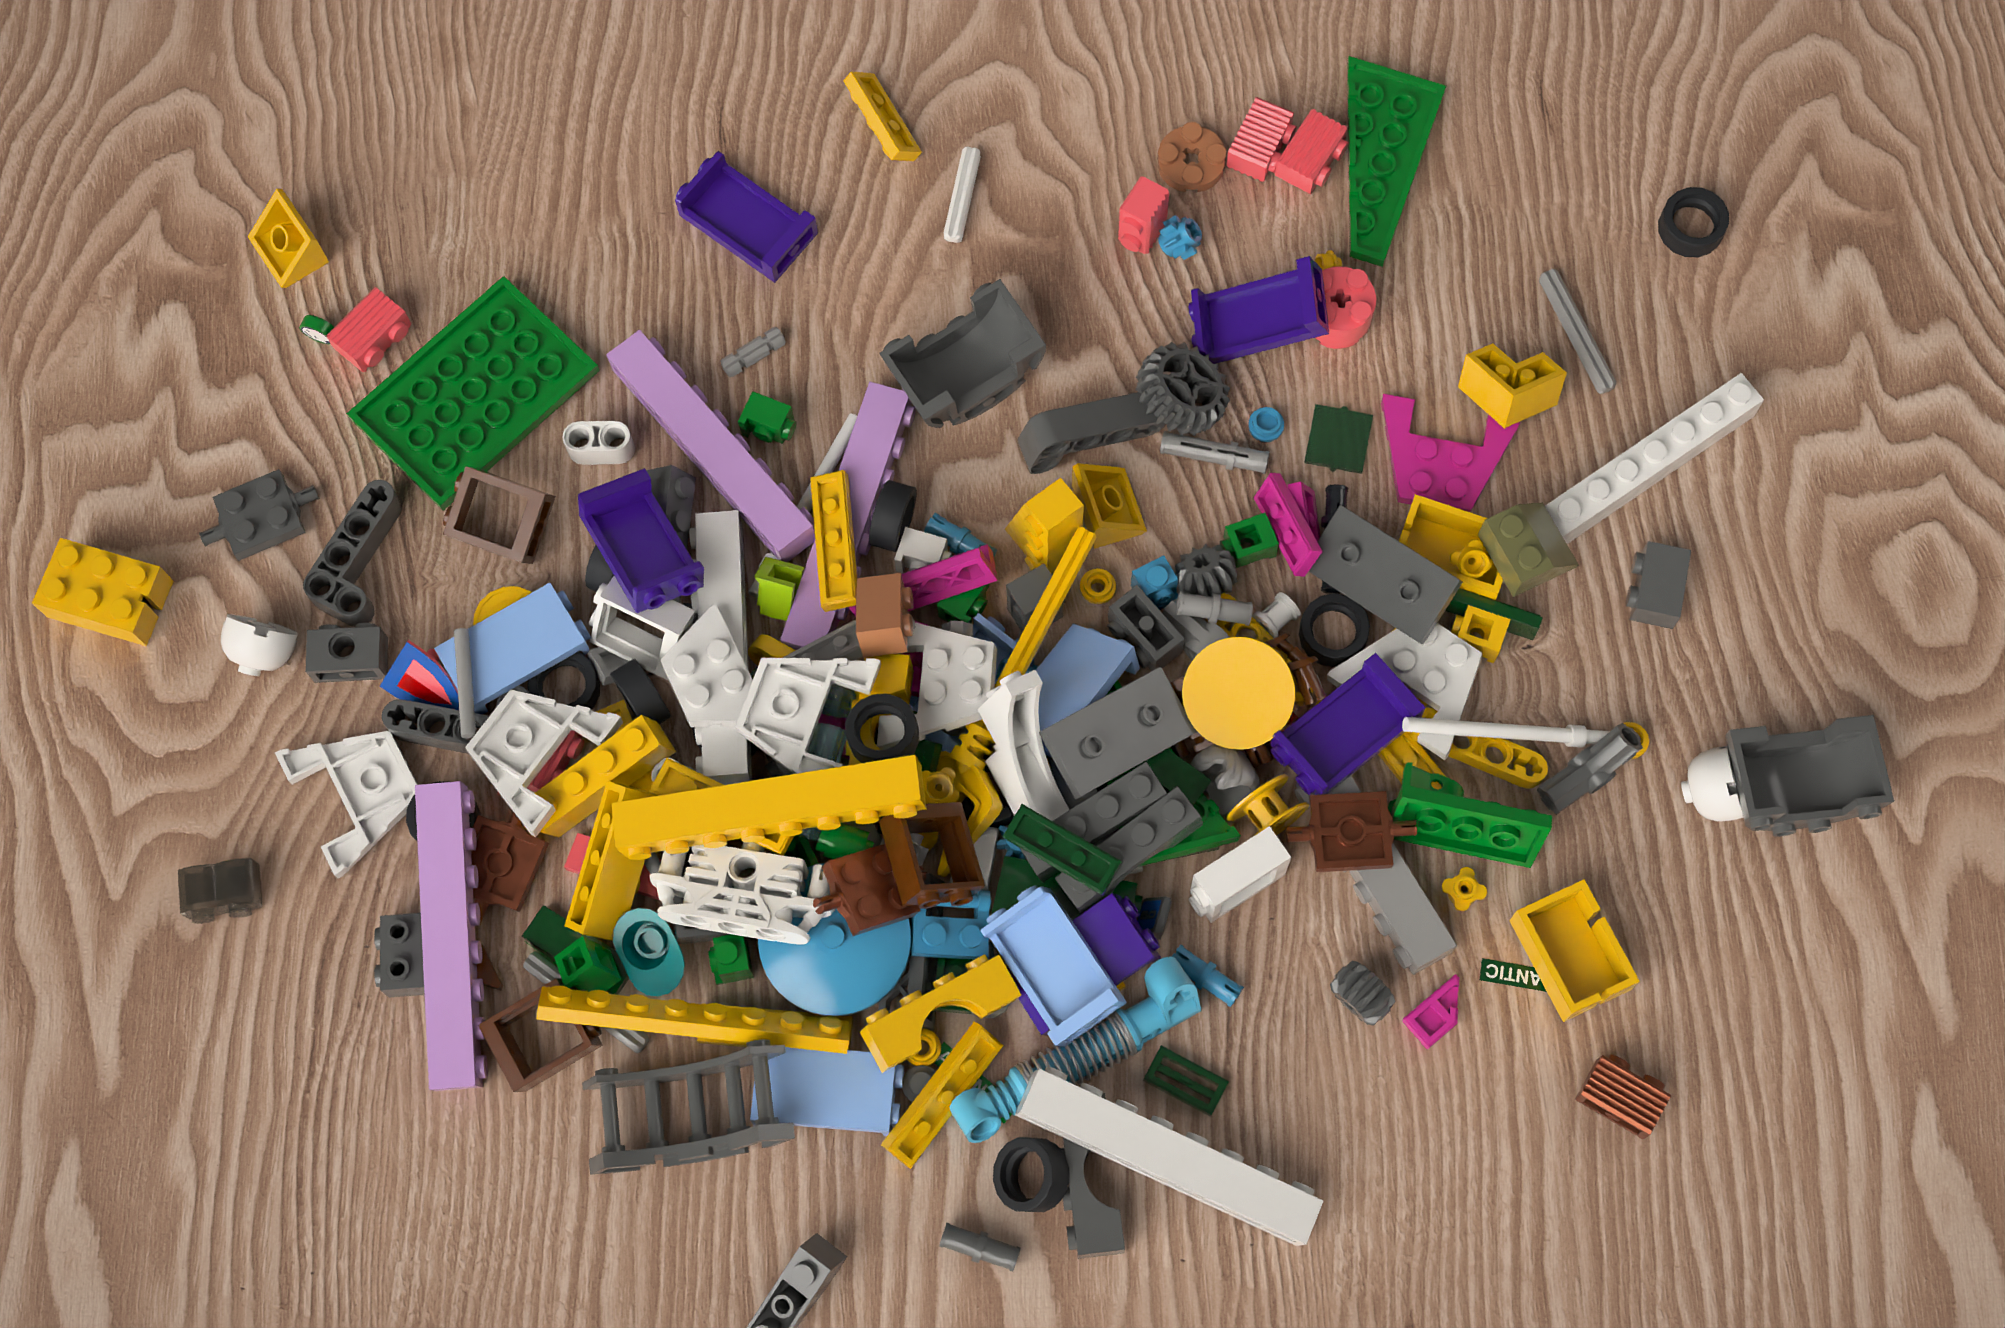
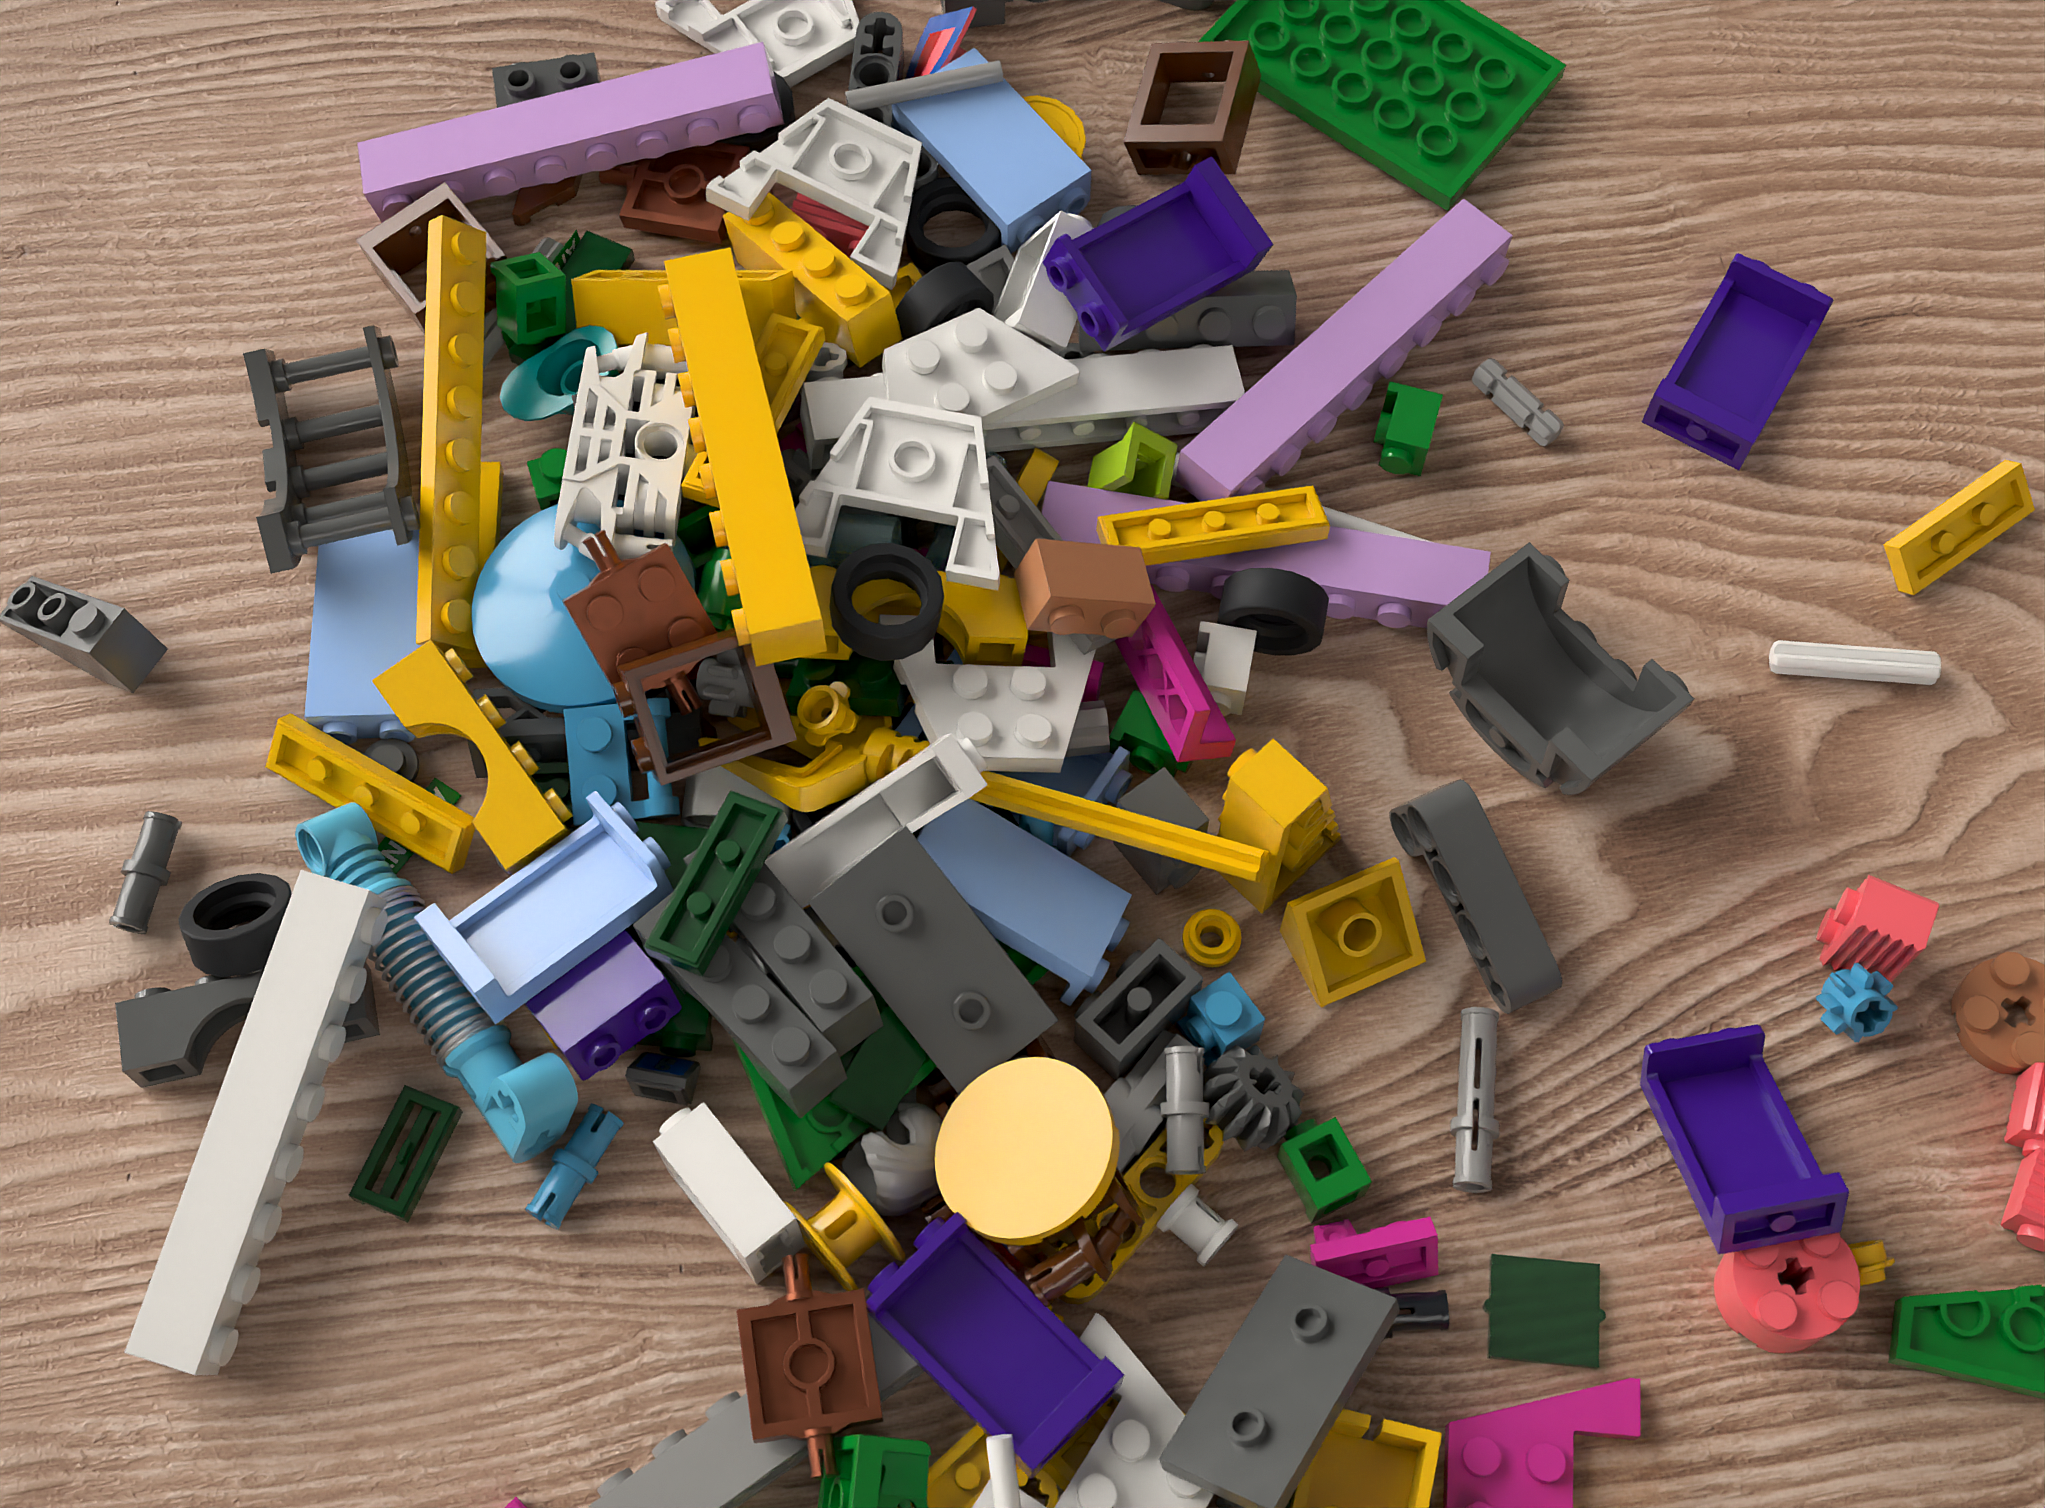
camera: 80 degrees right, 5 degrees down
white beam [562,421,635,465] -> none
yellow plate [907,1028,941,1066] -> none
dark azure pin [924,513,997,557] -> none
dark grey gear [1135,342,1230,436] -> none
dark azure plate [1248,407,1284,442] -> none
dark pink tile [1253,473,1322,577] -> none
black tyre [1298,593,1370,667] -> none
dark grey gear [1330,961,1396,1026] -> none

